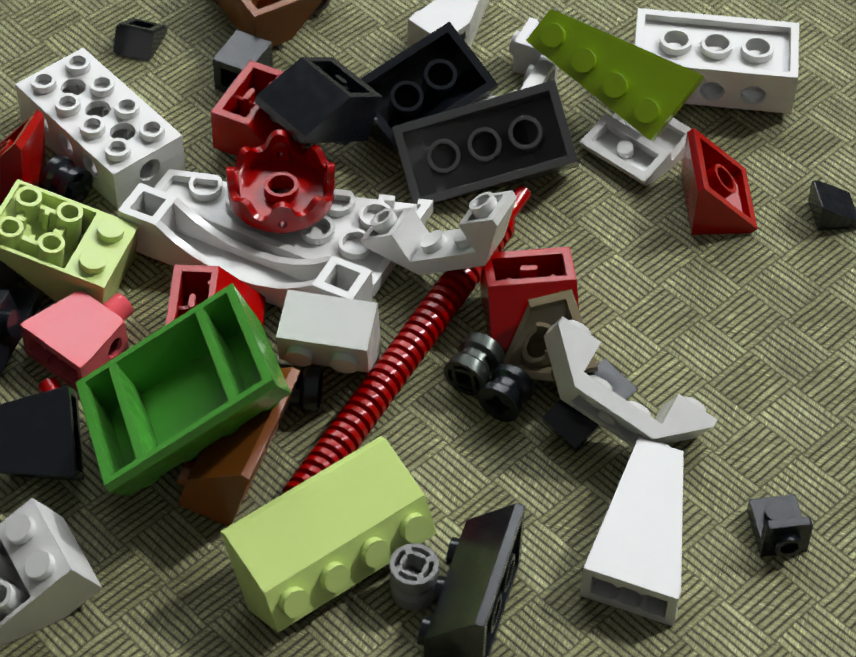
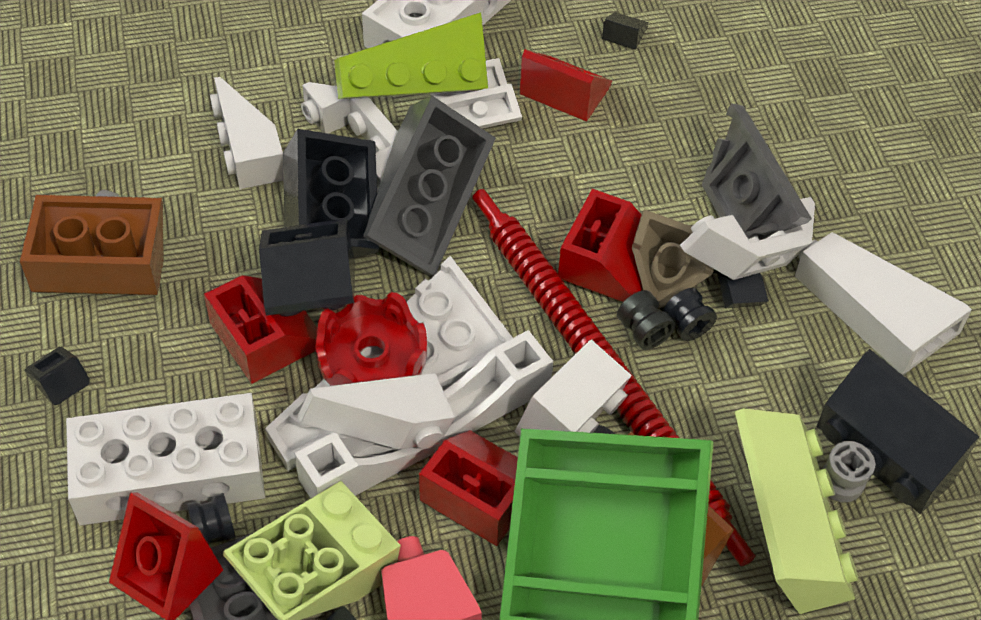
camera: 60 degrees left, 5 degrees up
brick [213,30,273,92] -> none
white slope [360,190,517,275] -> none
black bracket [747,494,813,557] -> none
none -> white slope [298,373,455,449]
none -> flat silver wing [702,103,812,240]

